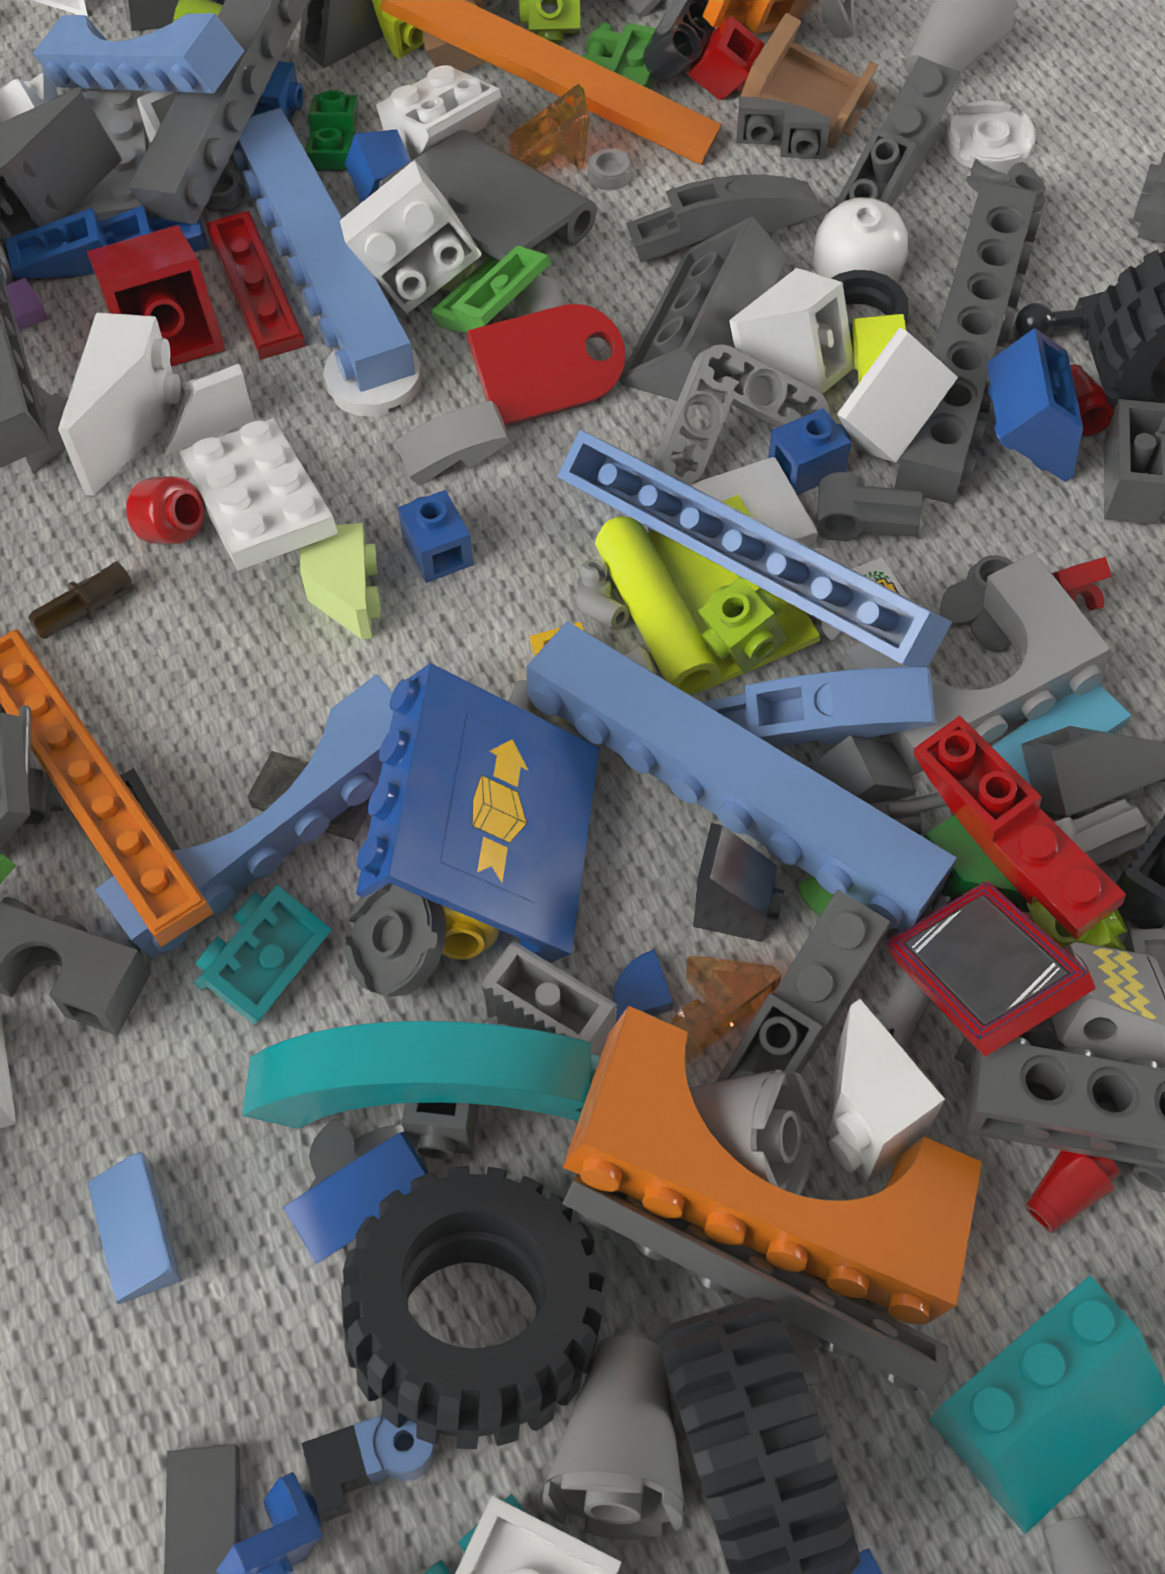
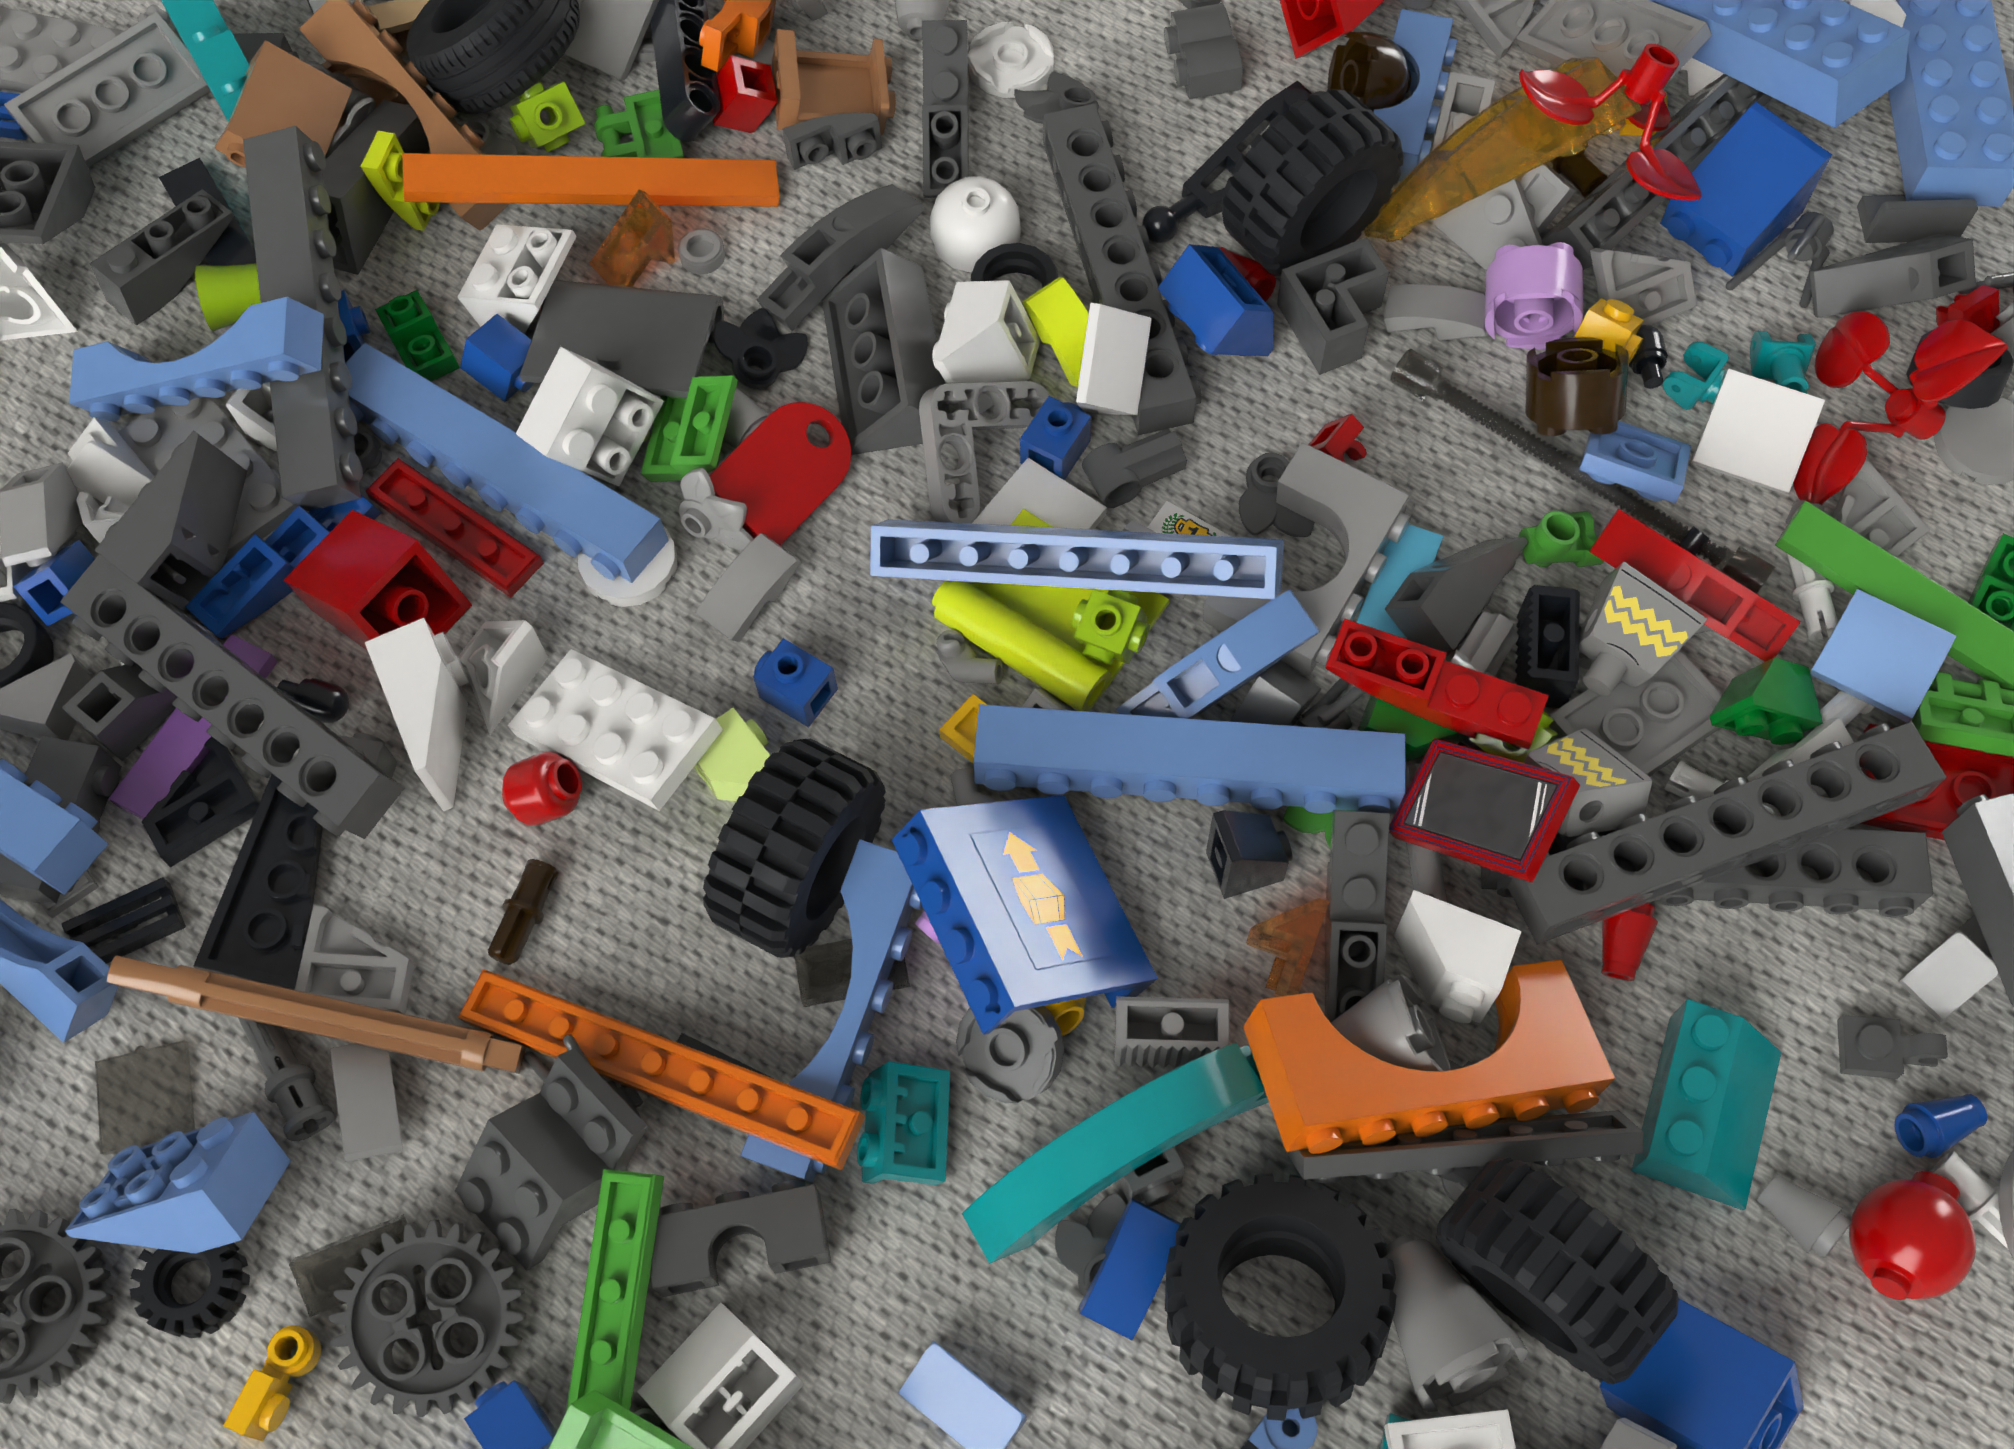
camera: 30 degrees left, 5 degrees up
blue tile [613,949,673,1022] -> none
none -> black cylinder [277,678,349,723]
none -> light grey plate [678,468,754,550]
none -> black tyre [703,739,886,958]
none -> black plate [714,308,808,389]

